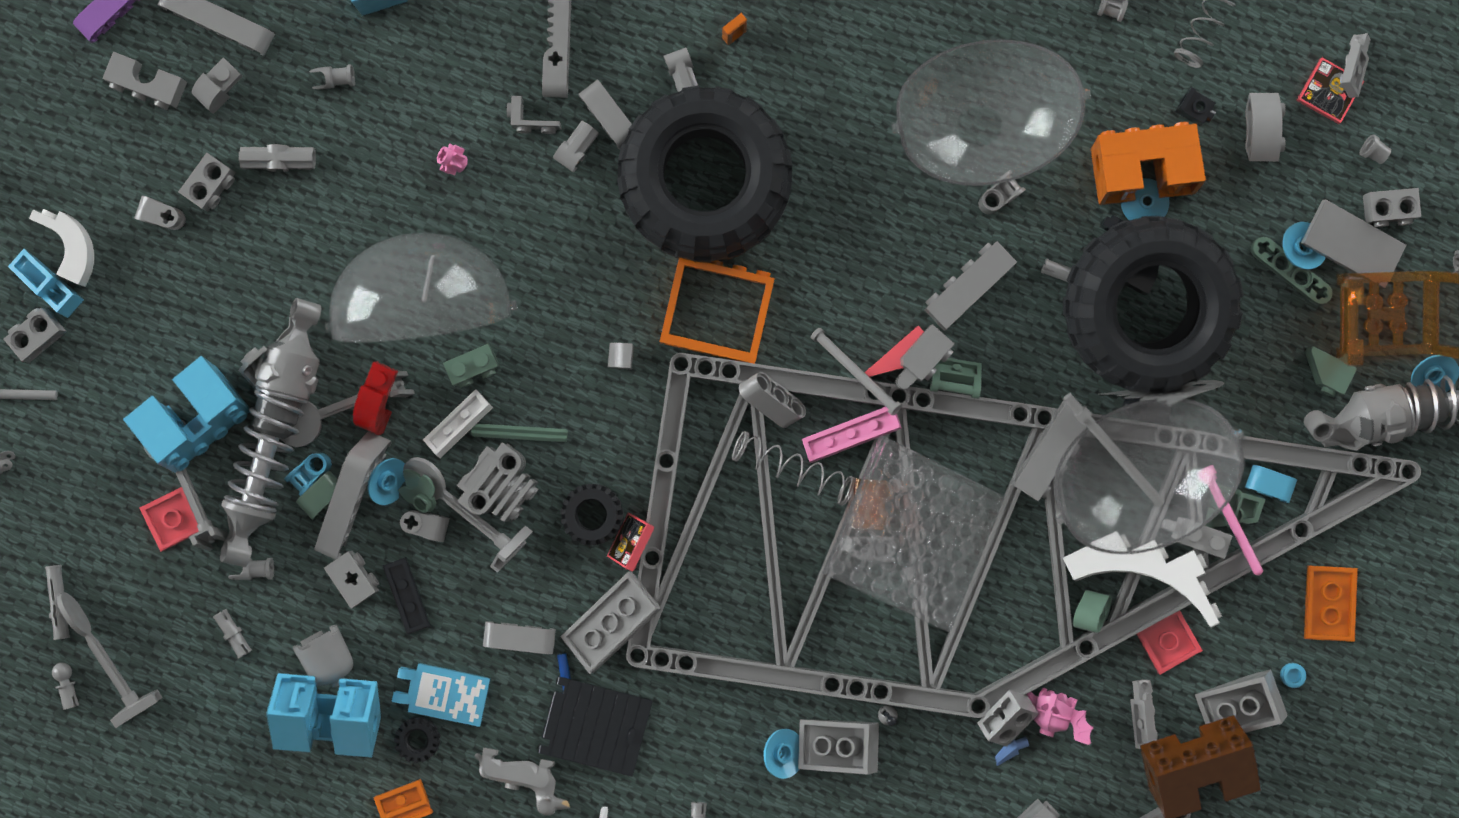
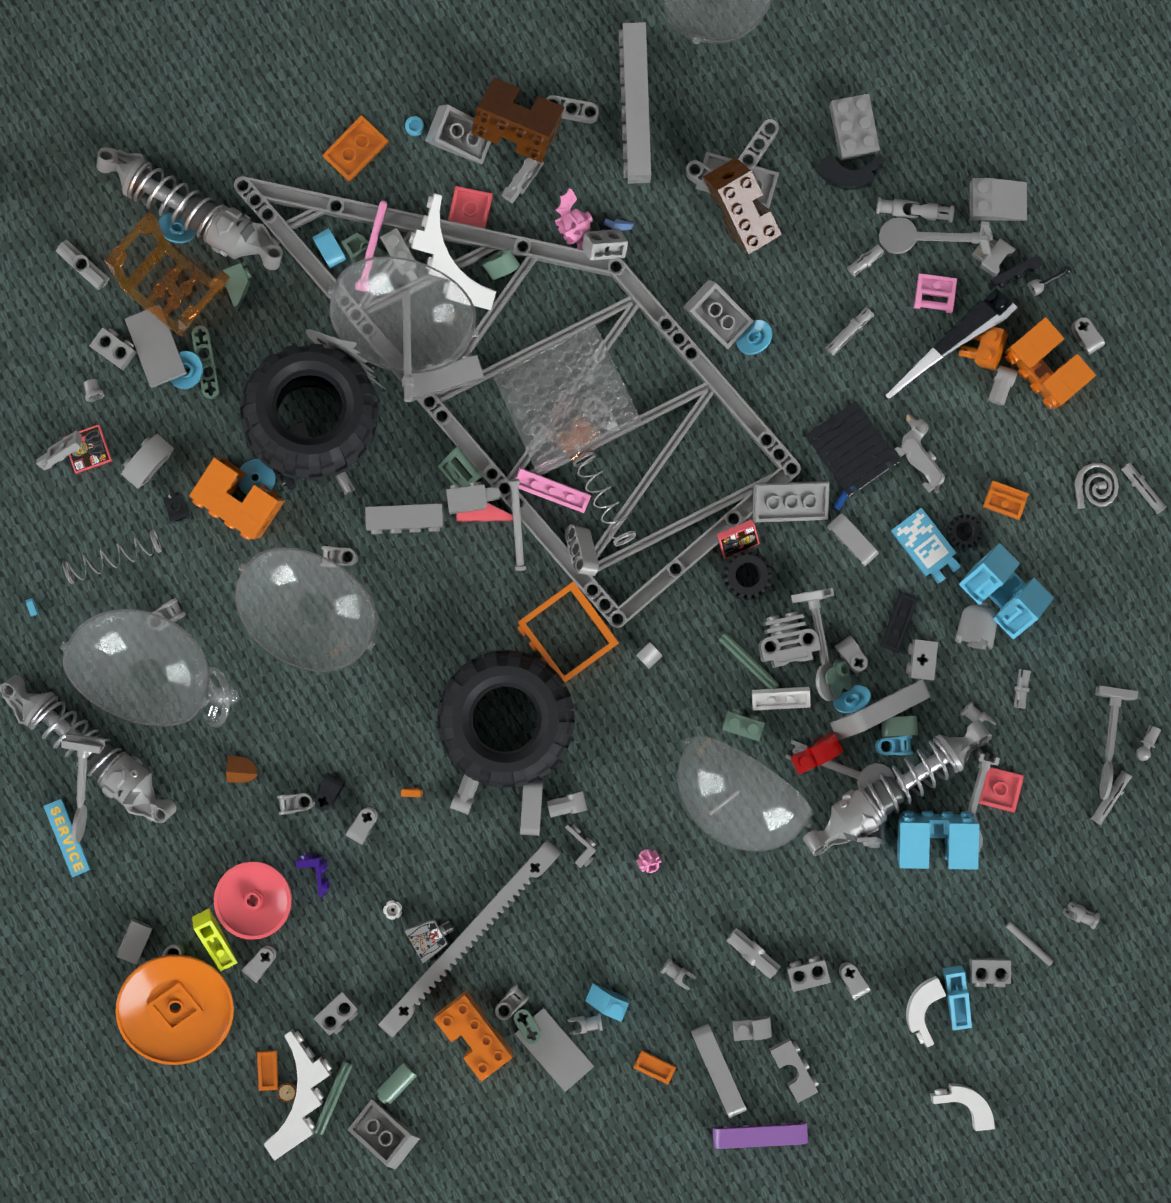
camera: 140 degrees left, 0 degrees up
light grey hinge [878,705,898,726] -> none

